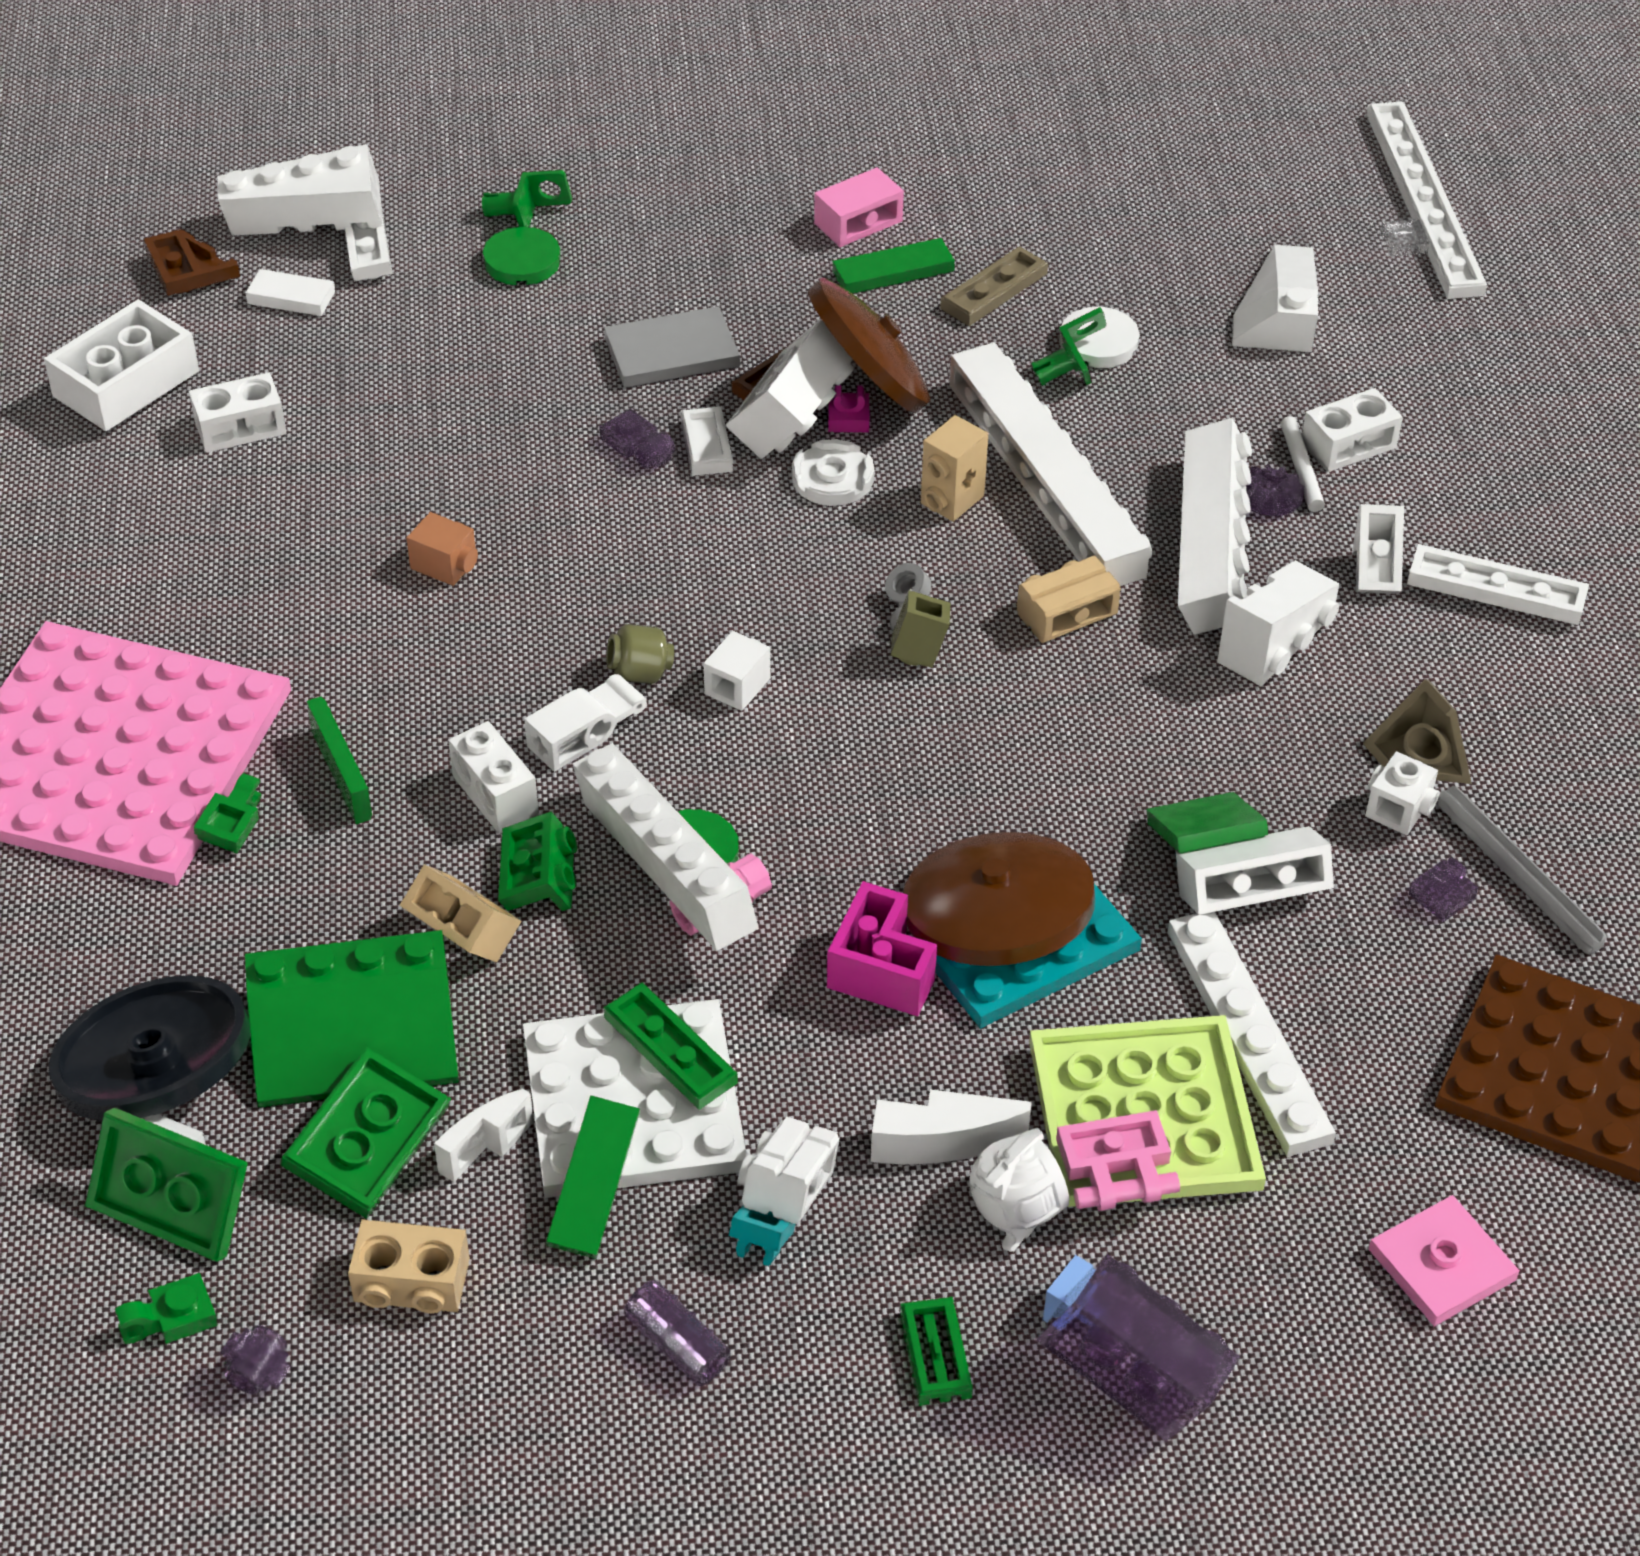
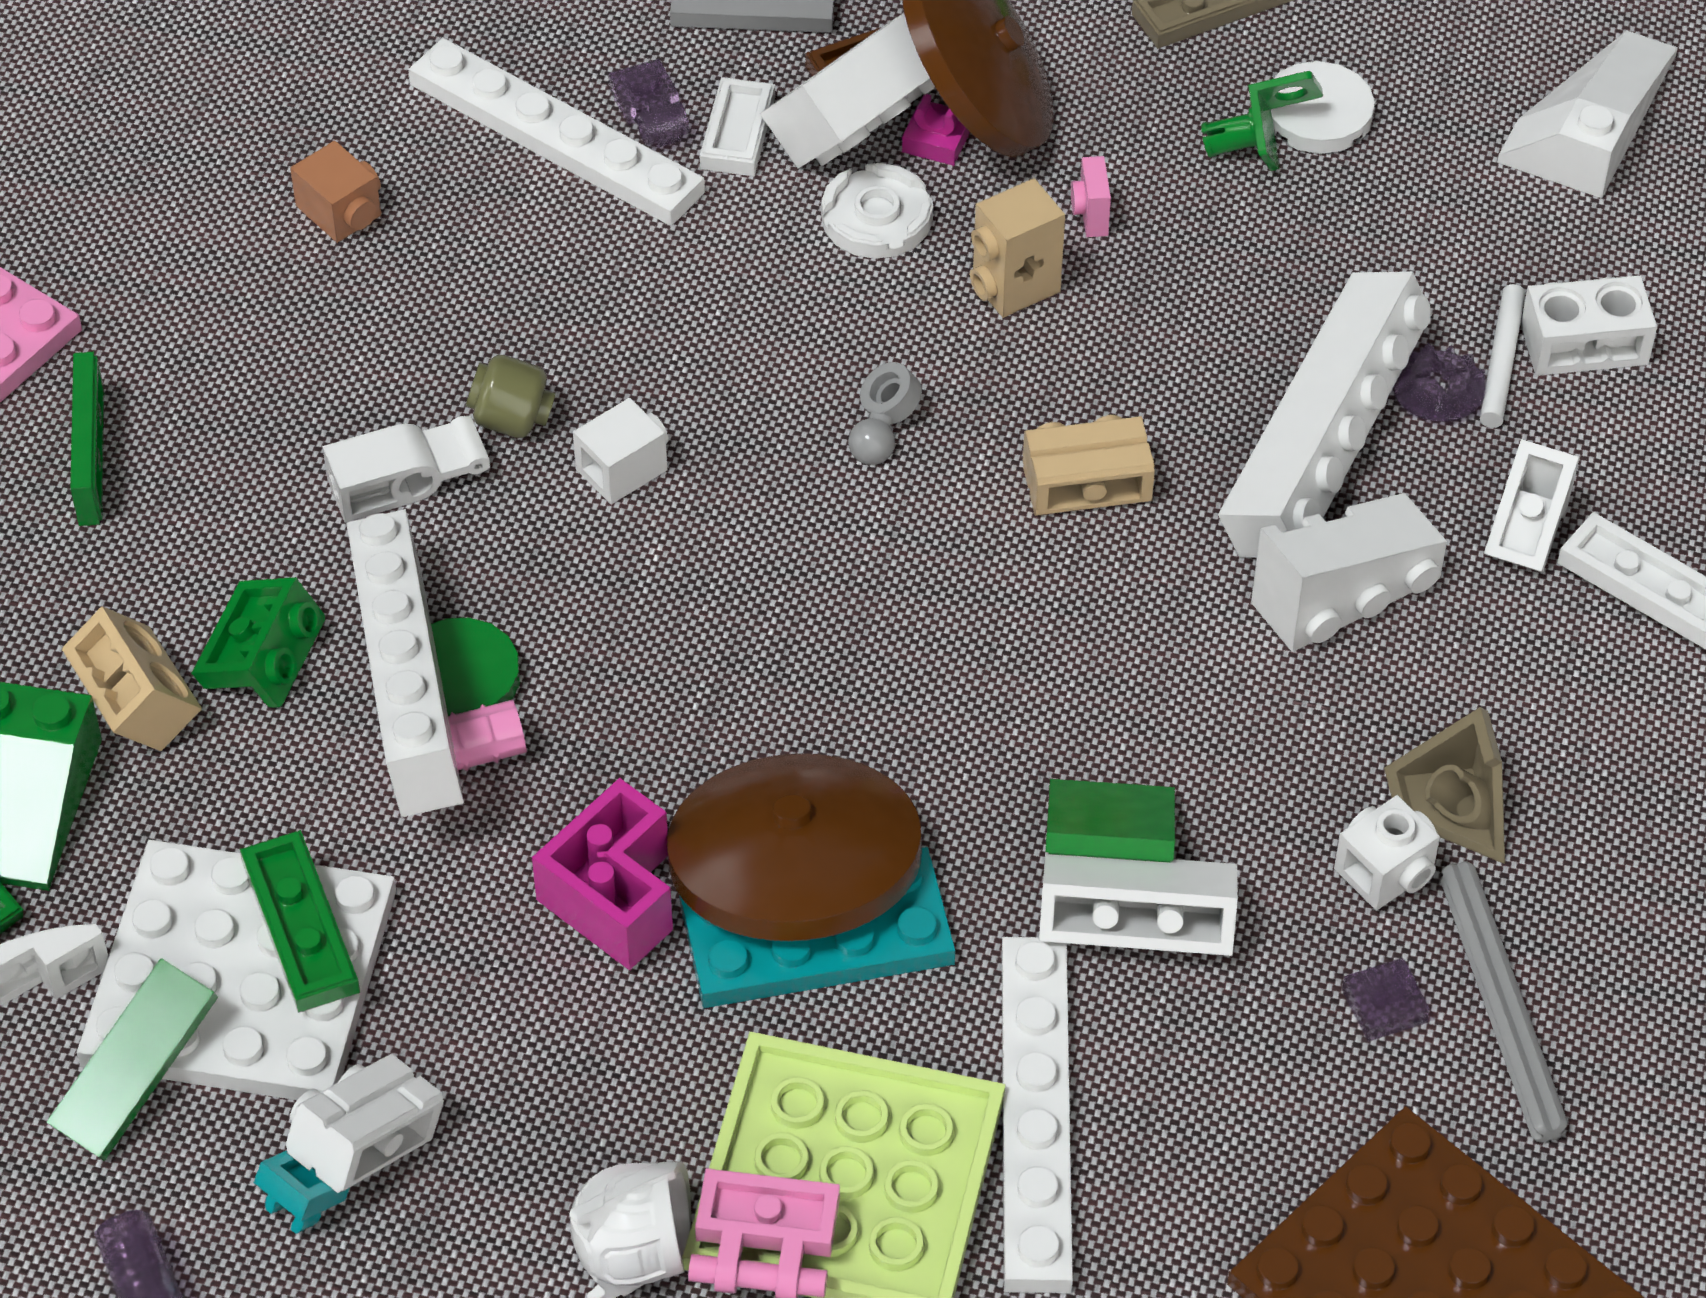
camera: 20 degrees right, 5 degrees up
white brick [448,721,539,834] -> none
white slope [871,1089,1032,1165] -> none
olive brick [890,590,951,668] -> none
white brick [950,342,1152,586] -> none
none -> white plate [408,38,705,226]
none -> bright pink plate [1071,156,1111,237]

